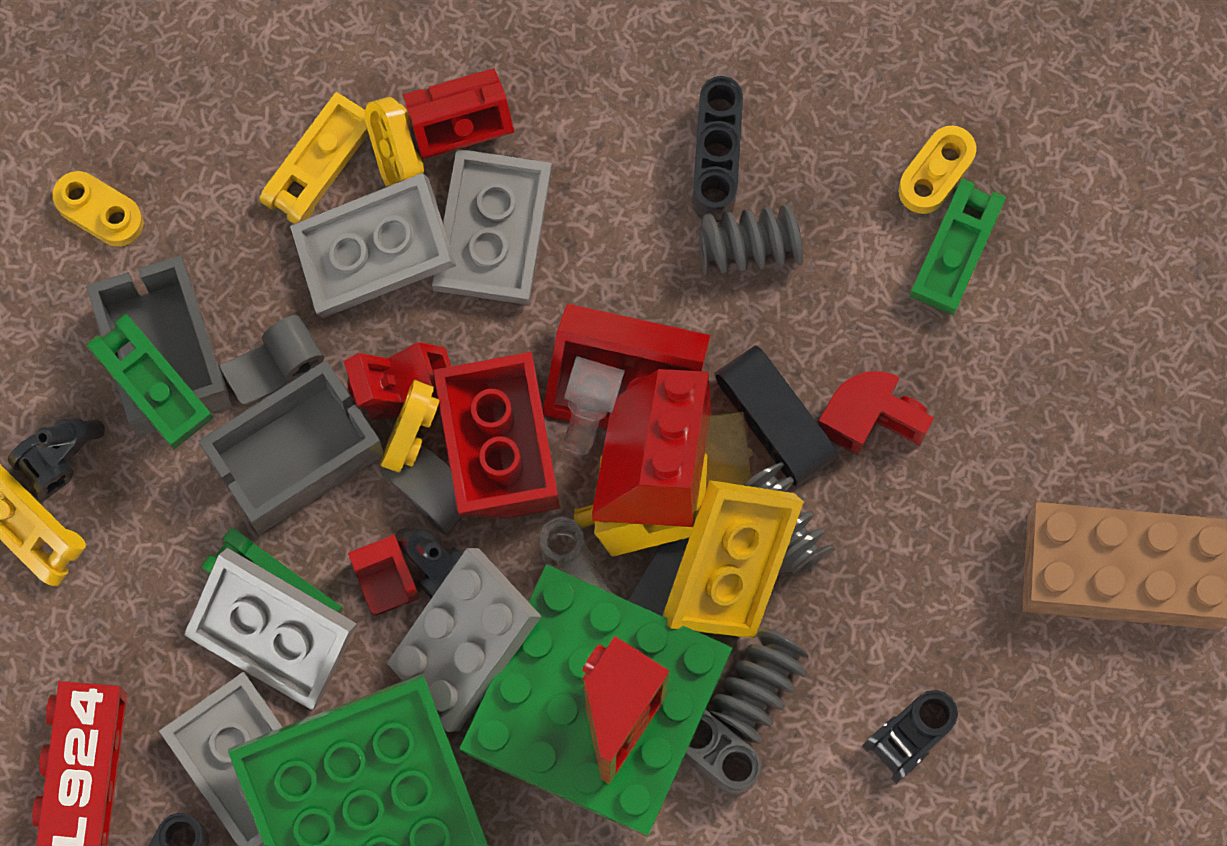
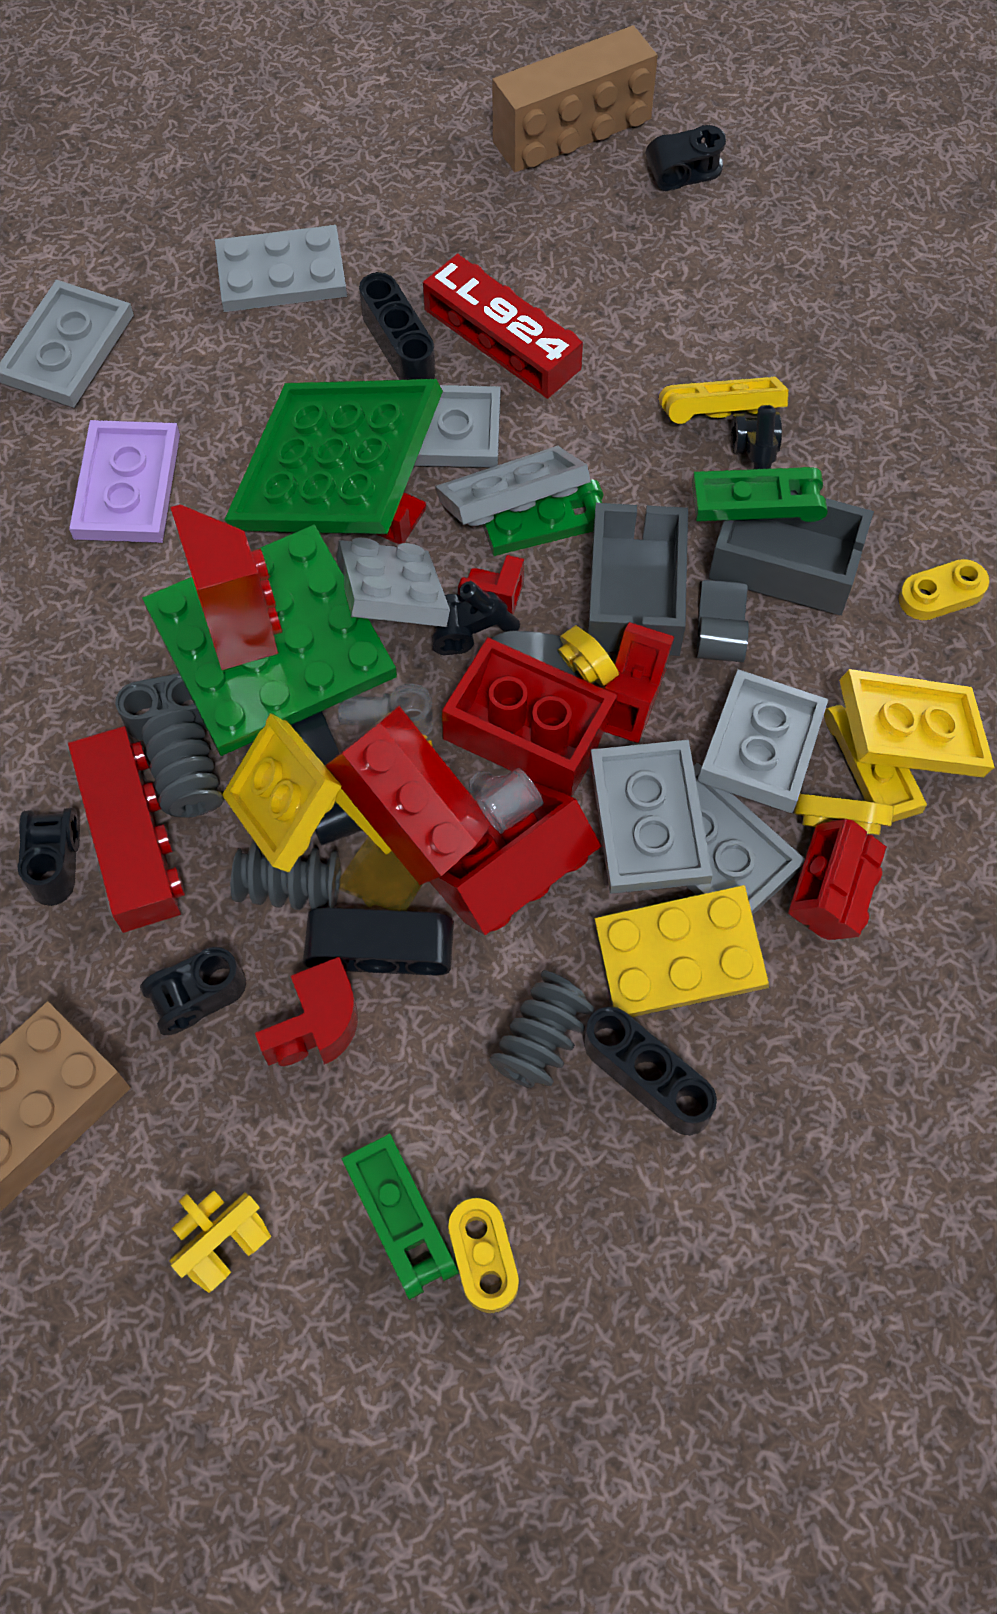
camera: 130 degrees right, 10 degrees down
none -> red brick [68,726,185,933]
none -> black piece [140,947,246,1035]
none -> yellow hips [169,1191,271,1293]
none -> light grey plate [590,740,713,894]
none -> yellow plate [595,885,769,1017]
none -> yellow plate [839,669,995,778]

